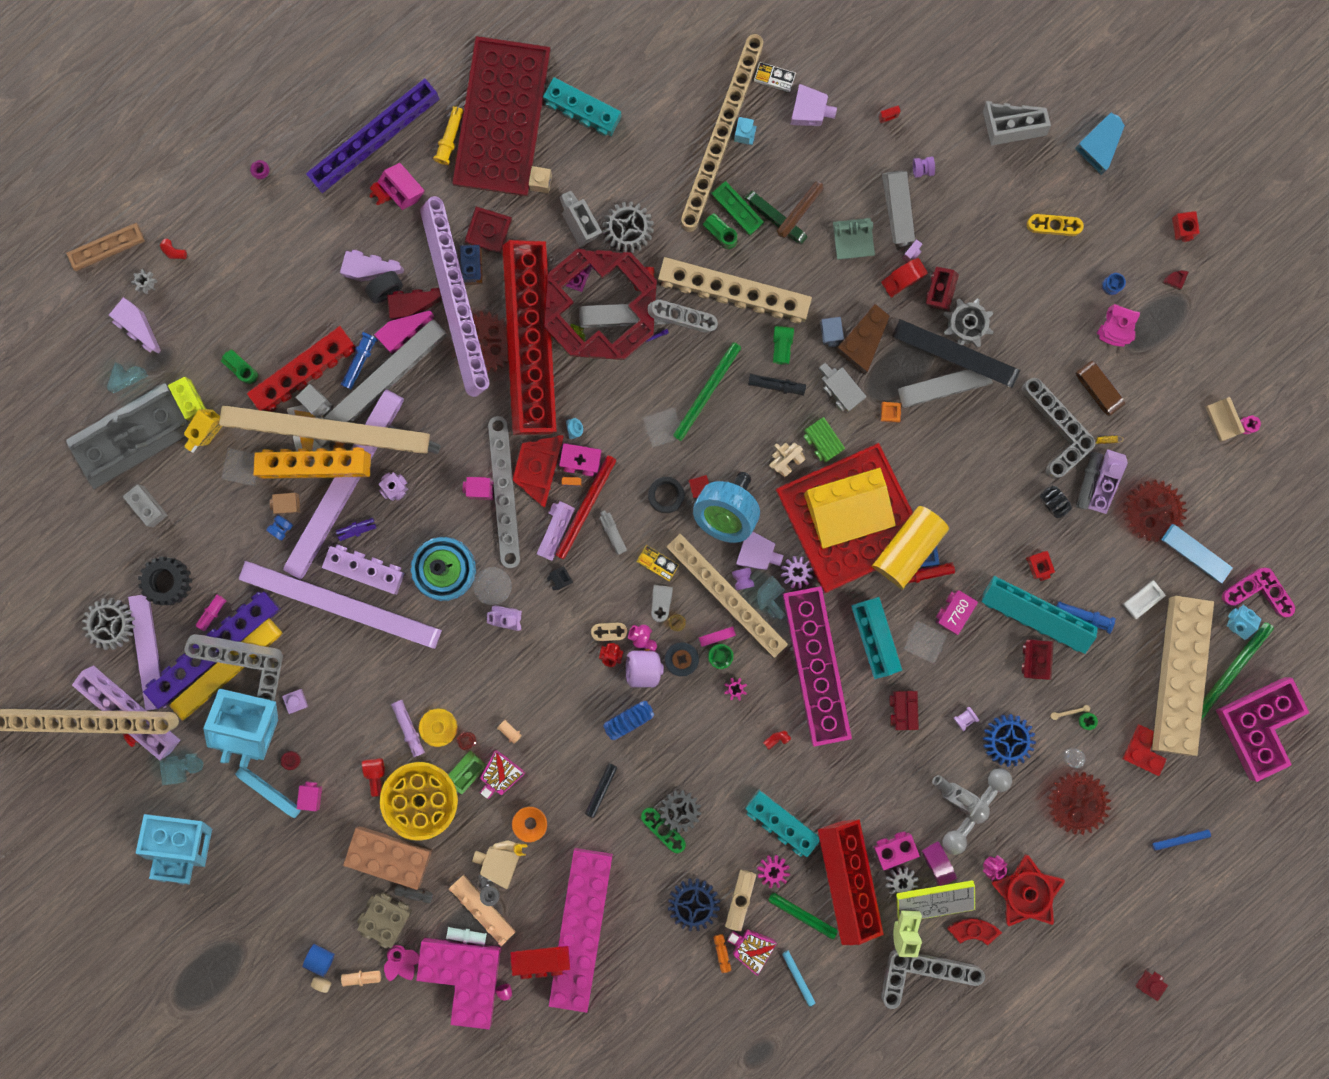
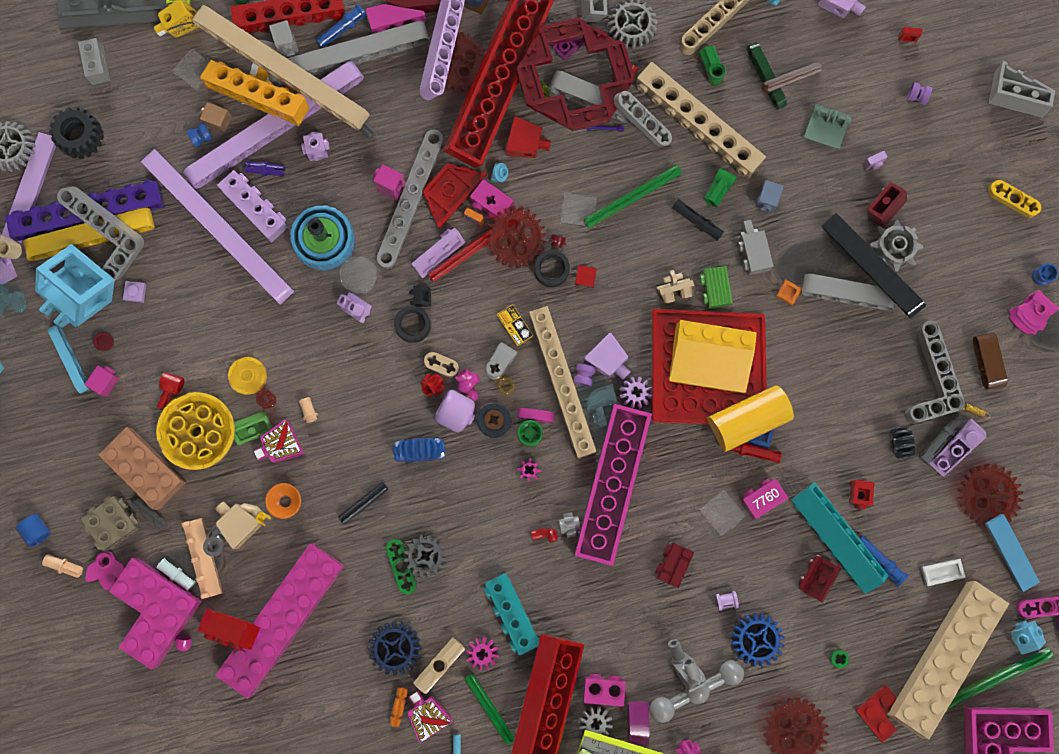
camera: 25 degrees right, 5 degrees down
dark pink axle [196,594,227,631] -> none
tan tile [311,976,332,993] -> none
lavender pin [391,700,425,757] -> none
light grey piece [599,511,627,555] -> none
dark azure wheel [693,472,760,543] -> none
green plate [712,181,764,236] -> none
reddish brown wedge [836,304,890,375] -> none
teal brick [851,597,902,679] -> none
red brick [881,258,929,298] -> none
light grey slope [882,170,915,246] -> none
tan hinge [1050,705,1090,720] -> none
clear wheel [1063,748,1086,768] -> none
none -> black tyre [394,306,431,343]
none -> clear red gear [485,206,546,268]
none -> red torso [506,117,552,158]
none -> dark red plate [549,234,567,248]
none -> light grey gear [559,512,581,538]

